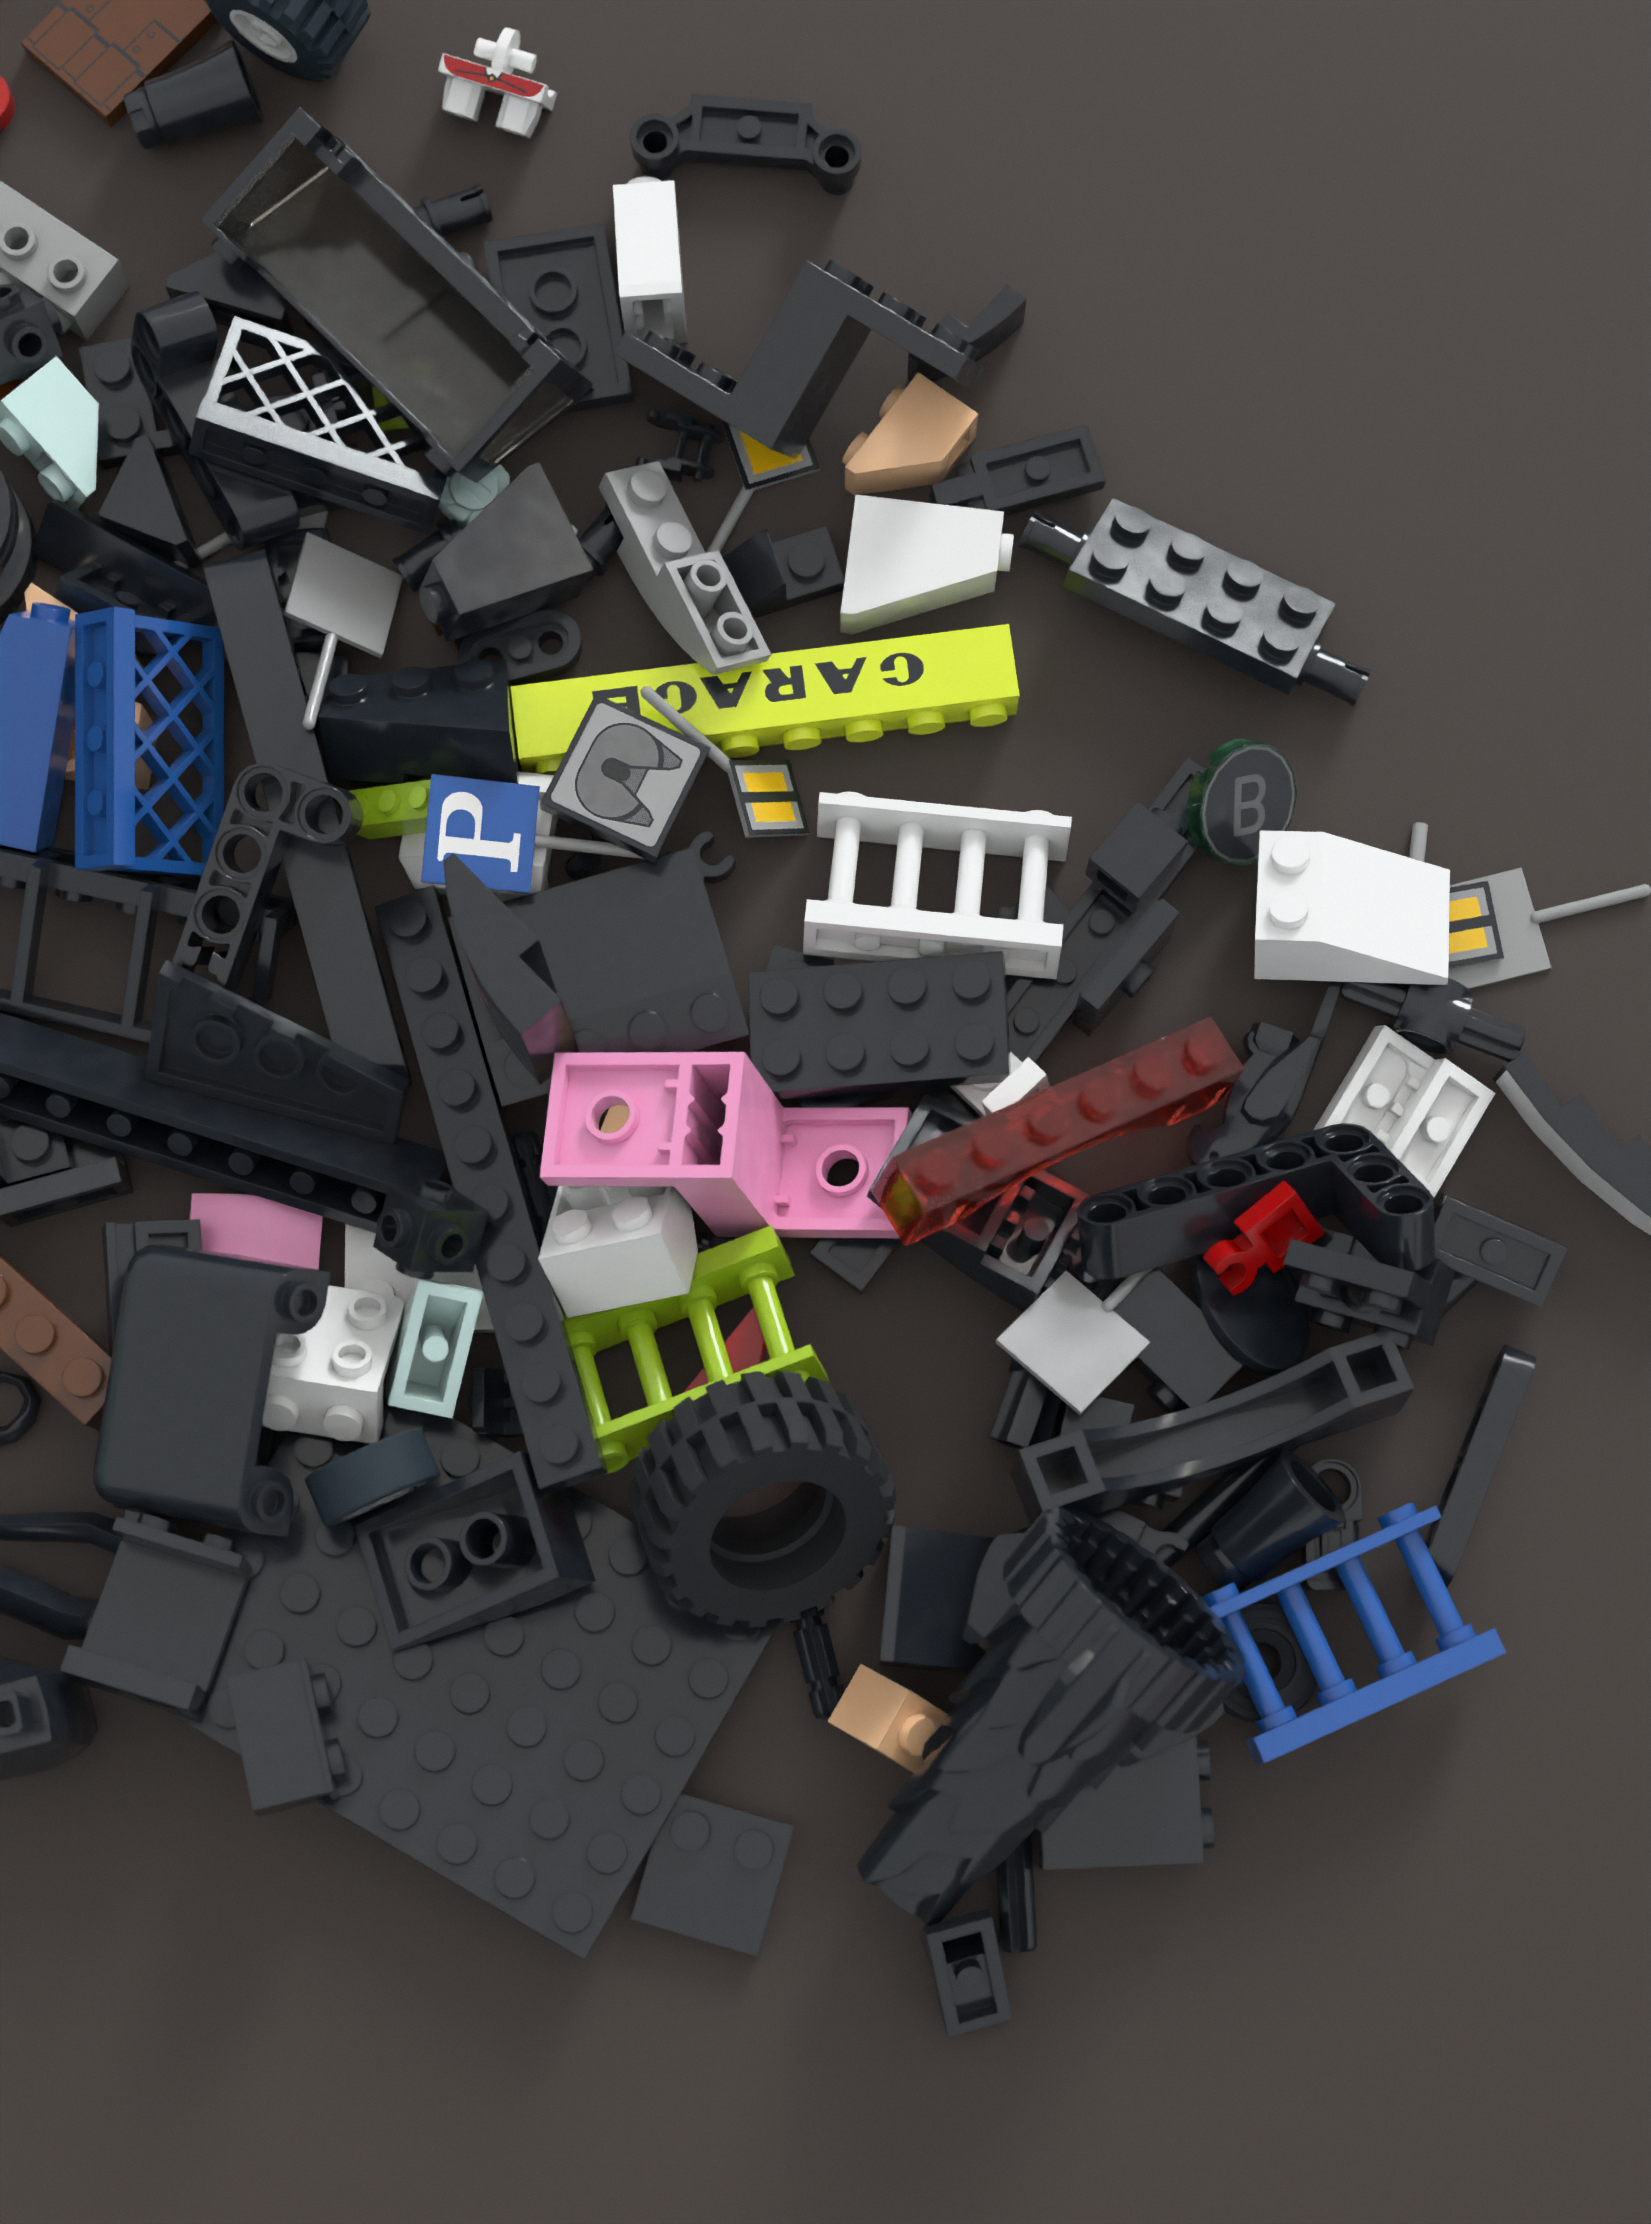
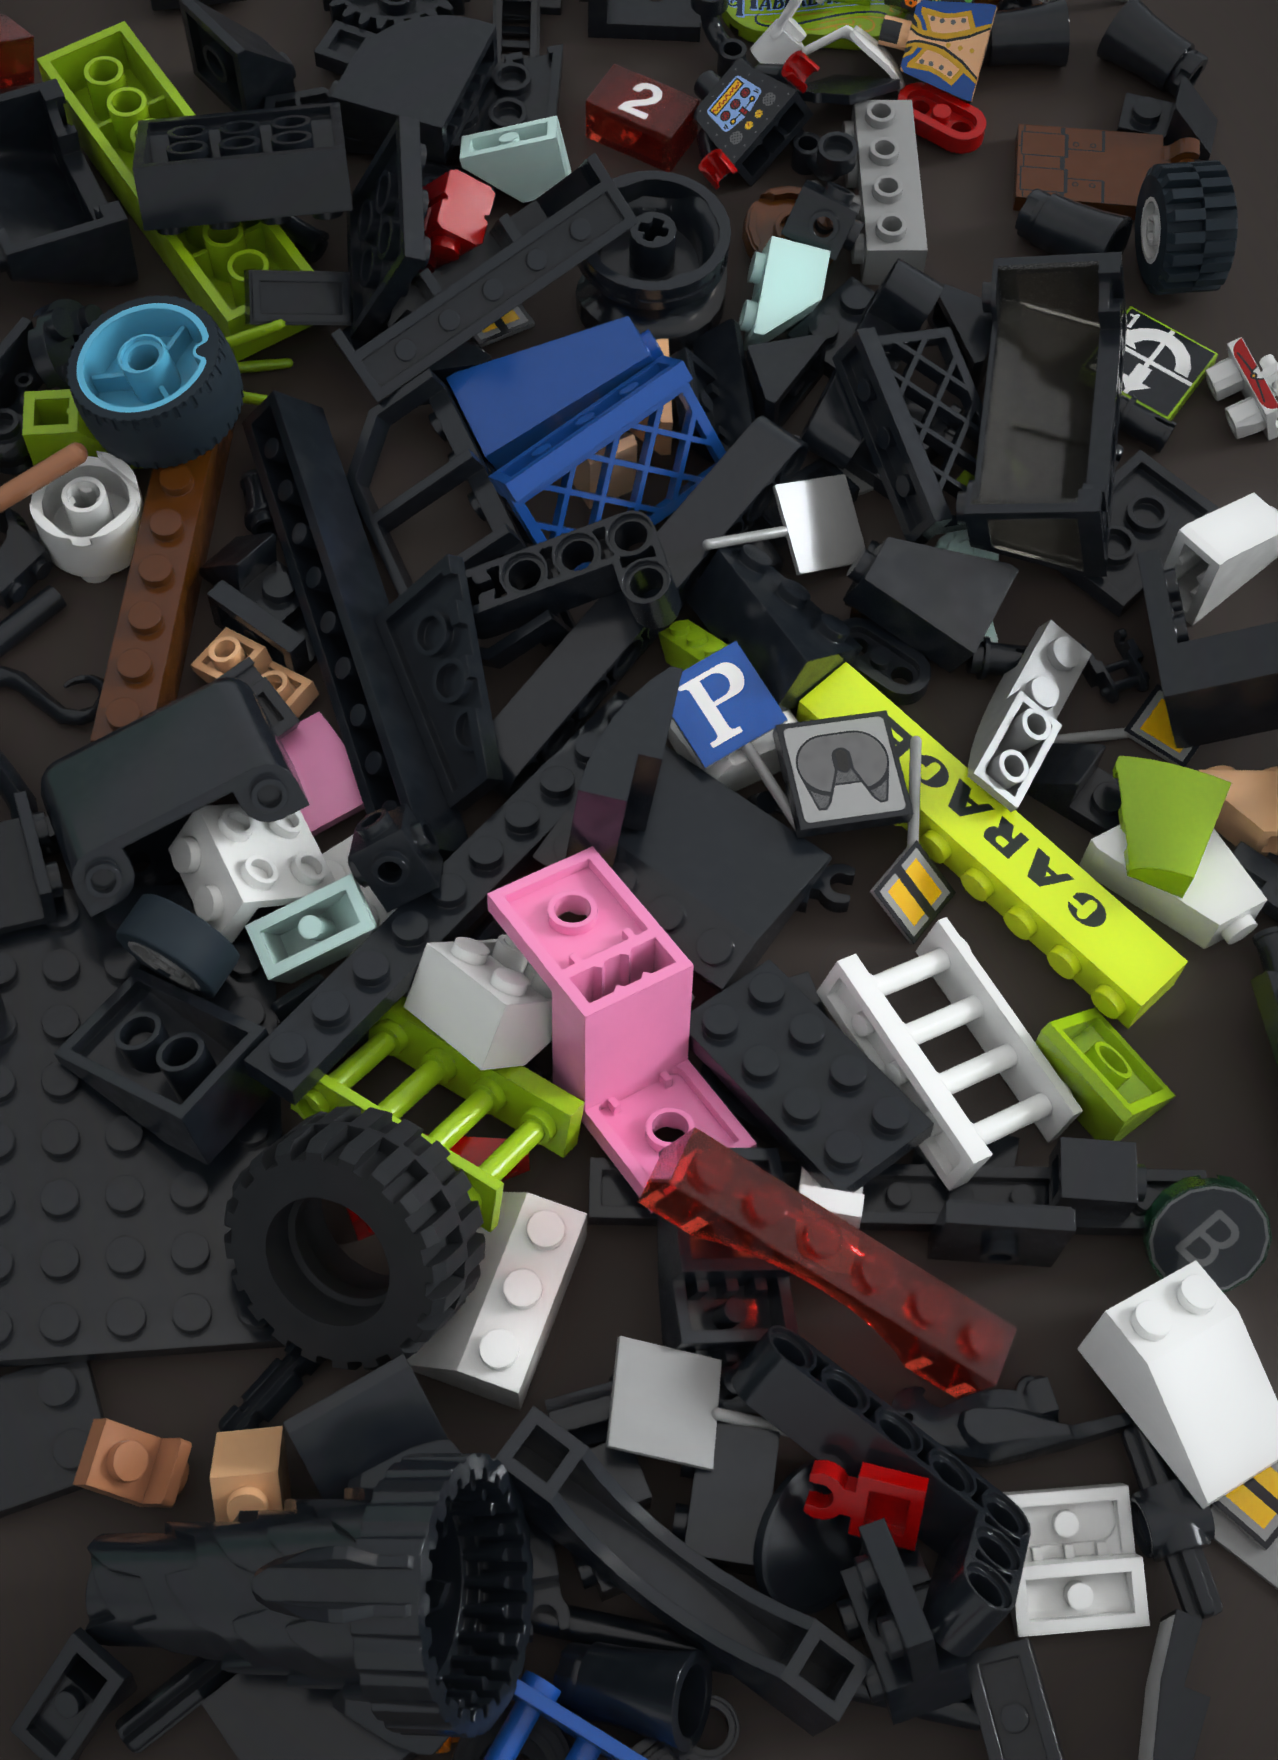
camera: 50 degrees right, 15 degrees down
none -> nougat bracket [73,1418,192,1508]
none -> light nougat slope [190,627,319,718]
none -> white slope [407,1192,587,1410]
none -> lime slope [1035,1007,1176,1141]
none -> tile [1076,306,1218,421]
none -> lime slope [1112,756,1231,898]

